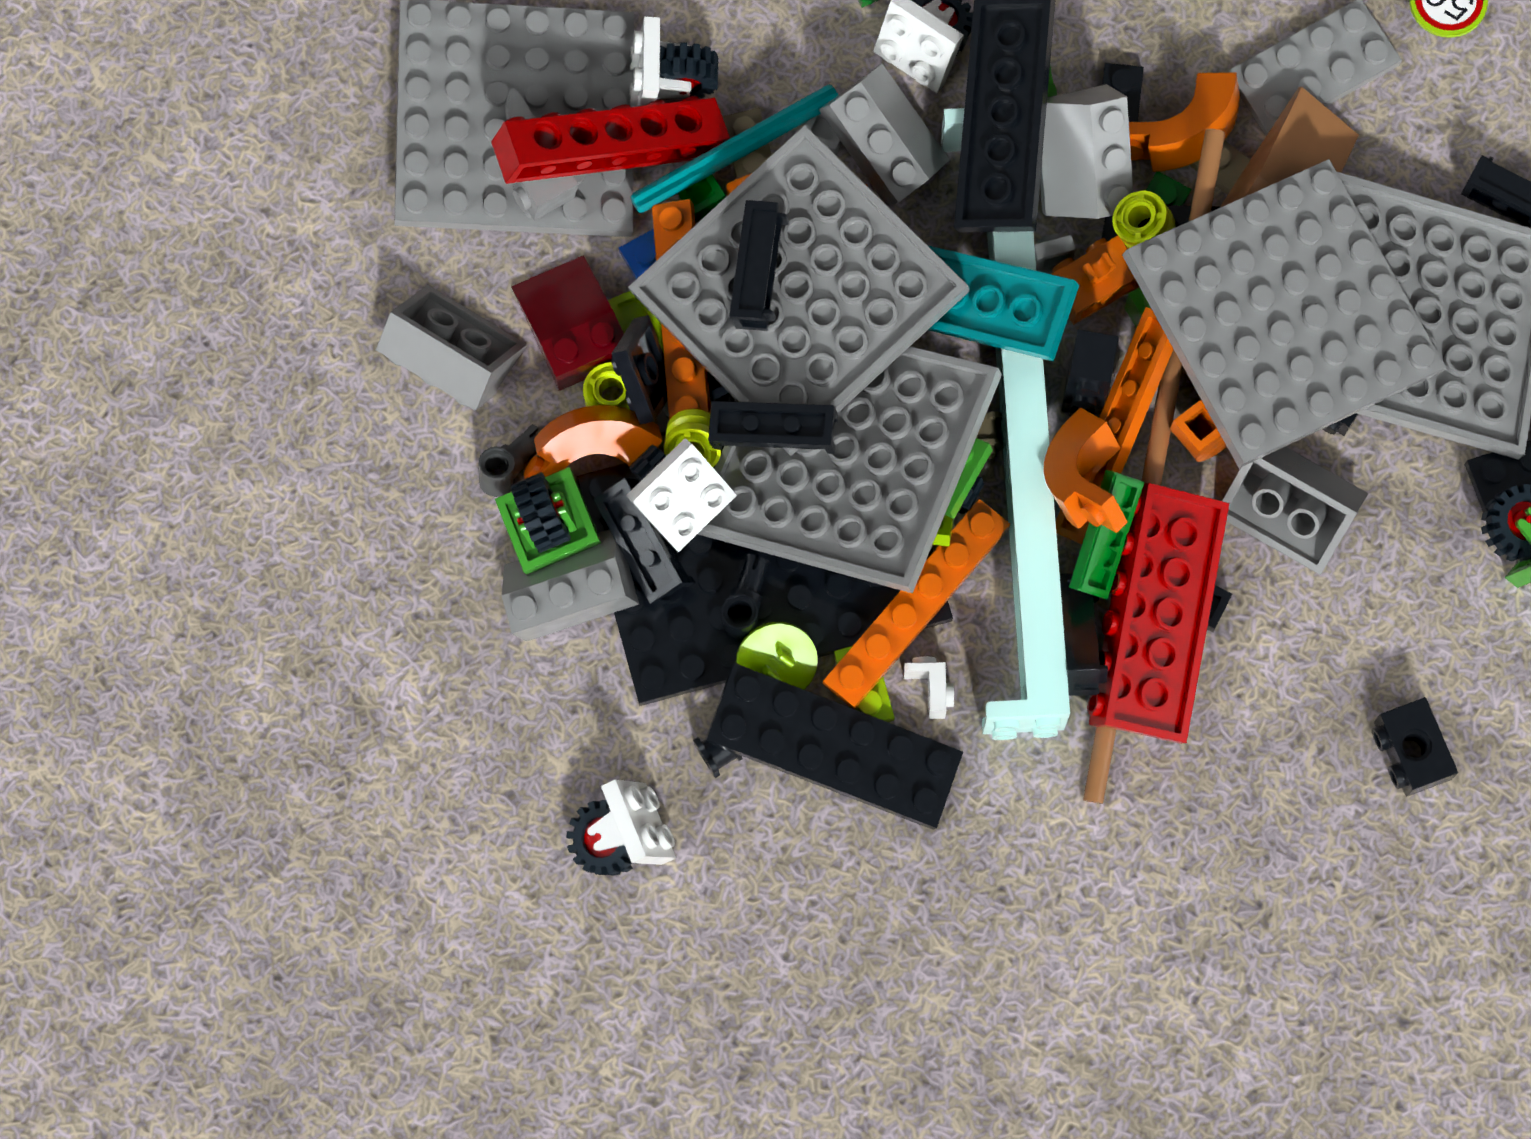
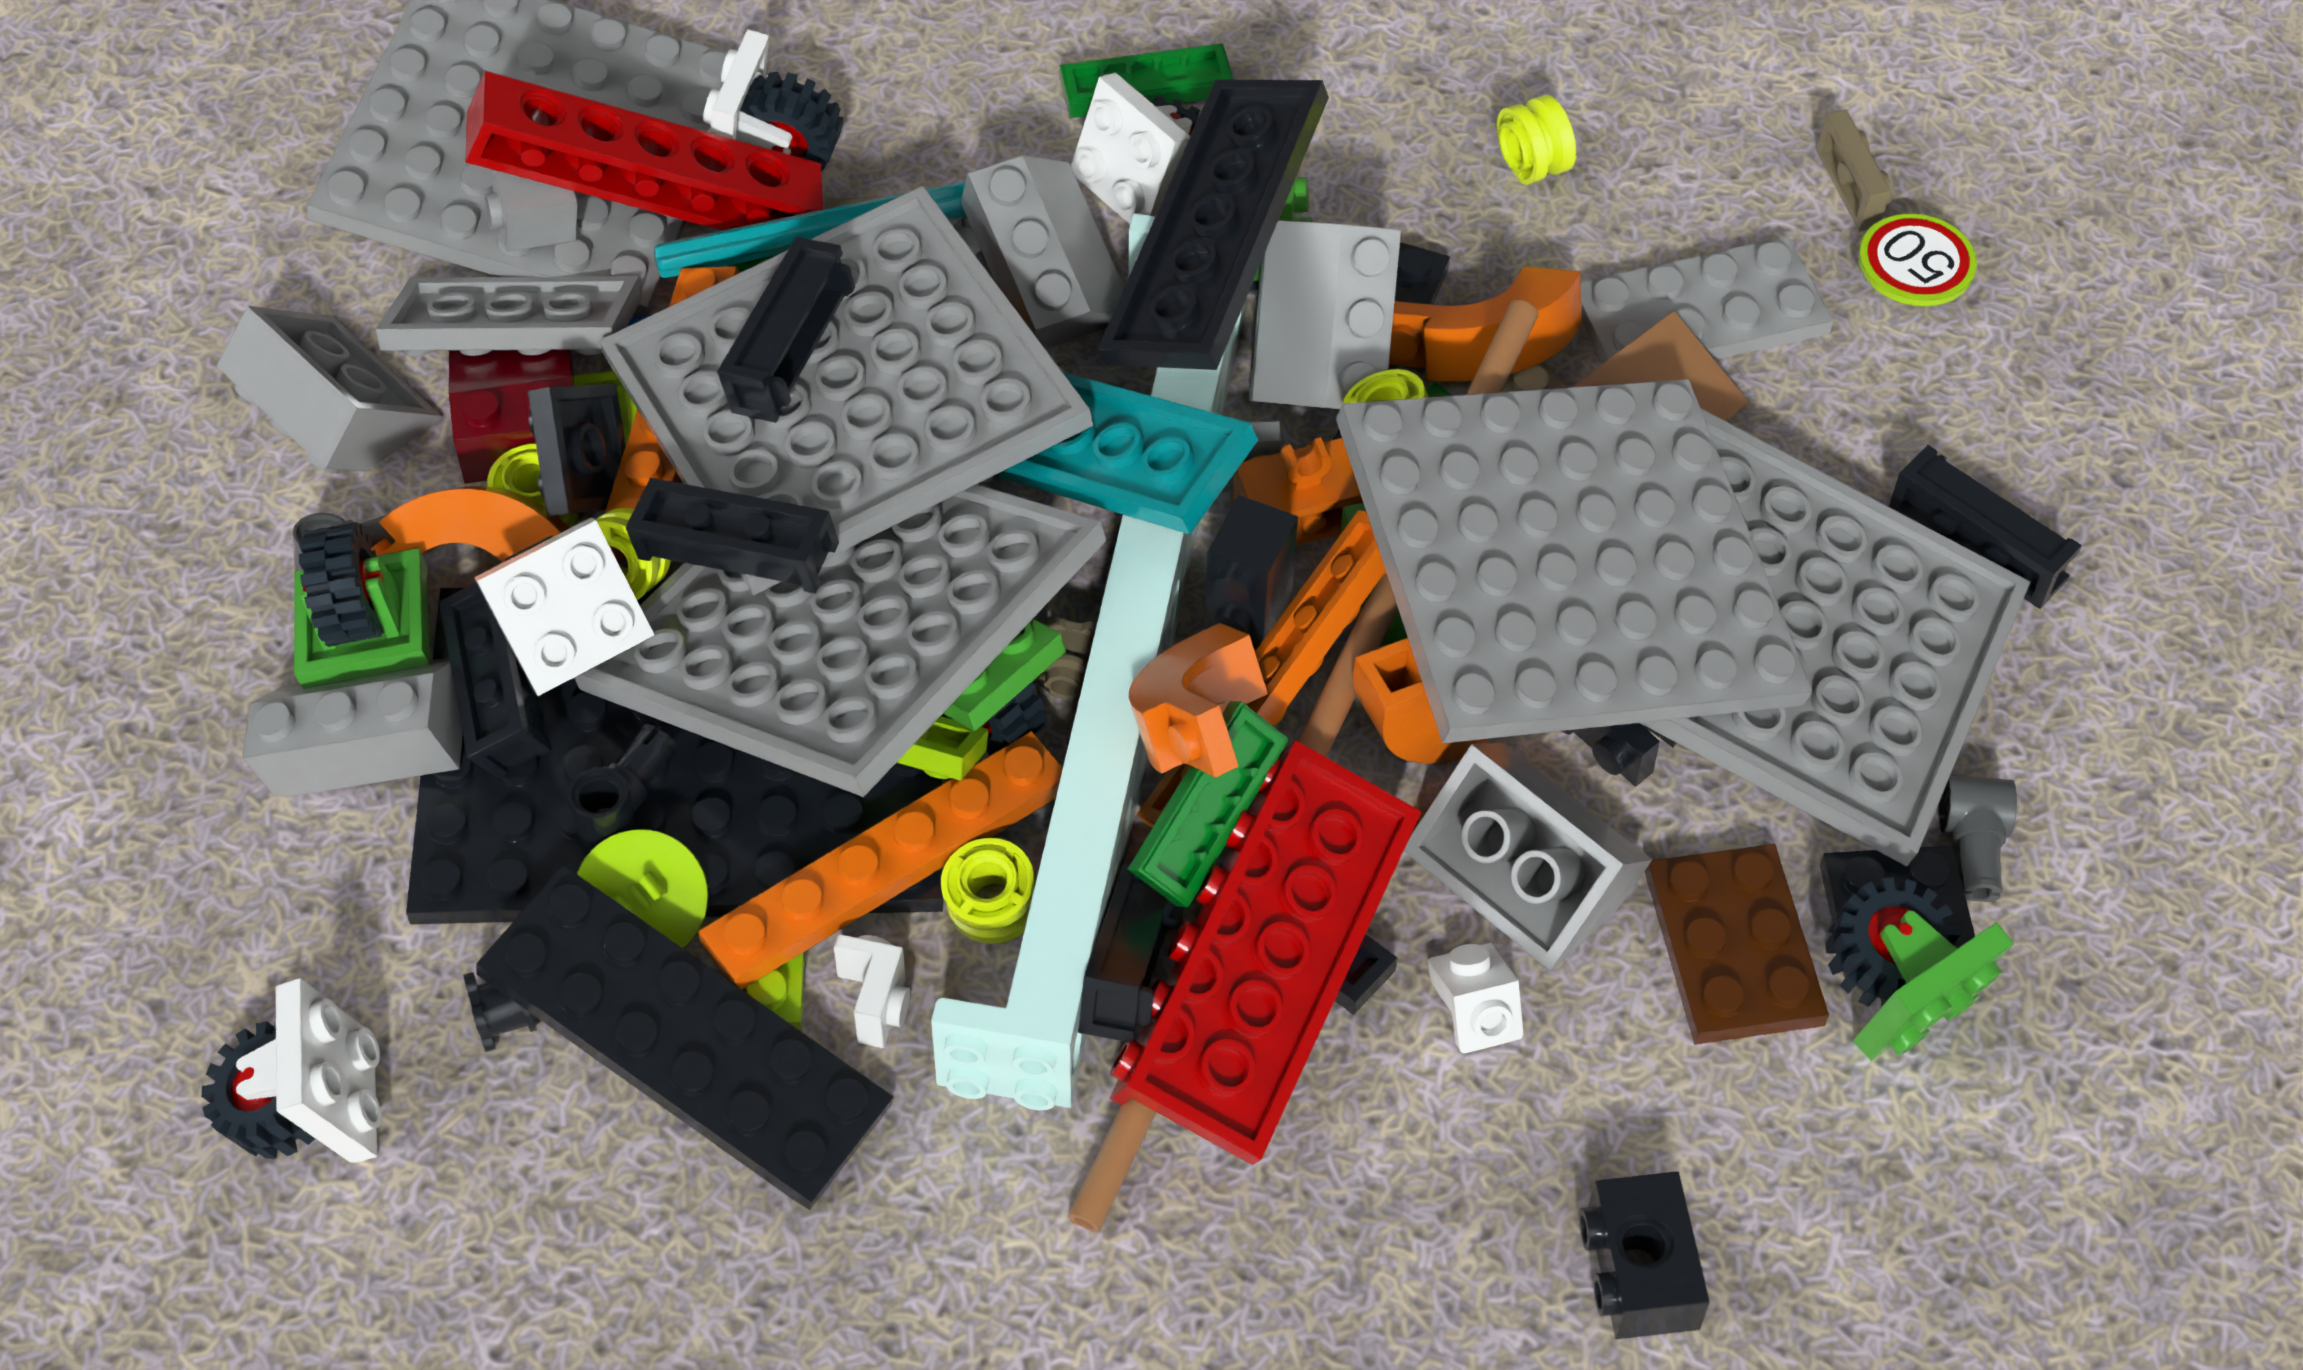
camera: 10 degrees right, 20 degrees down
none -> light grey plate [376,276,642,356]
none -> neon yellow wheel [941,838,1036,944]
none -> white bracket [1428,943,1524,1053]
none -> reddish brown plate [1645,844,1829,1045]

